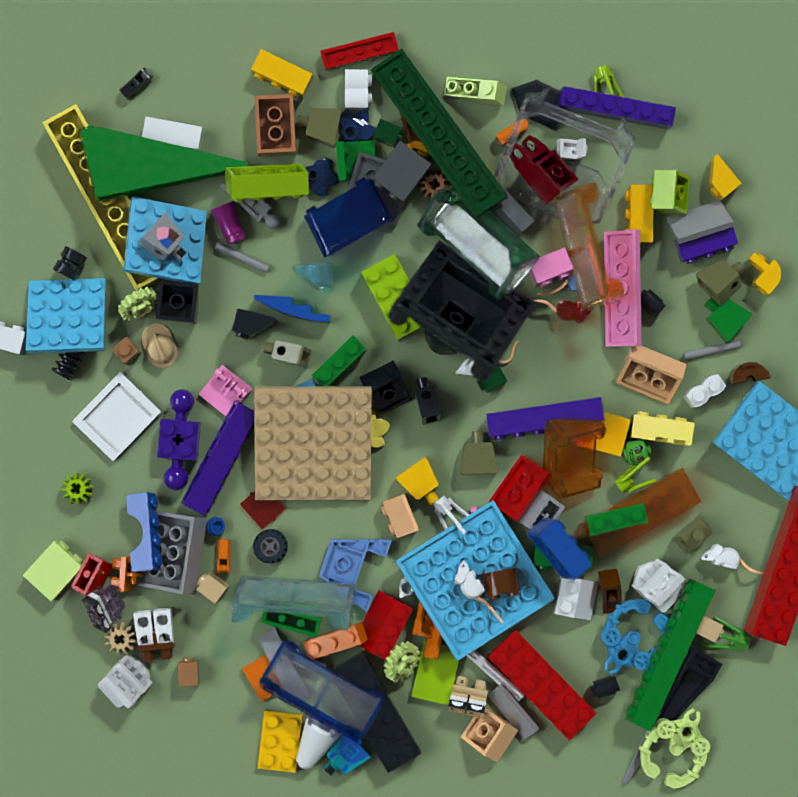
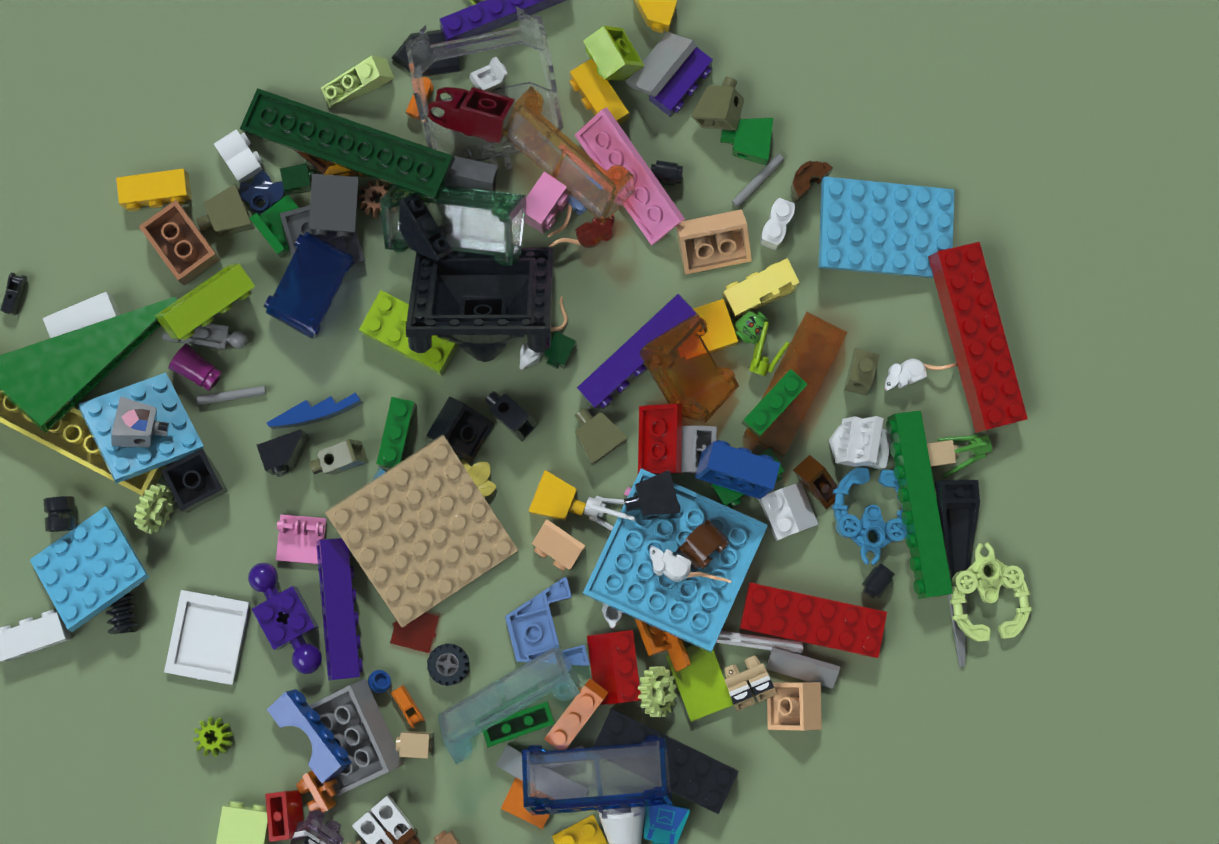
camera: 25 degrees left, 5 degrees down
medium nougat brick [111,337,141,365] -> none
tan piece [141,323,178,368] -> none
clear light blue slope [292,261,335,292] -> none
dark blue plate [305,158,339,196] -> none
red plate [320,32,399,71] -> none
yellow brick [746,253,781,296] -> none
none -> black slope [399,193,453,261]
none -> black torso [623,470,681,520]

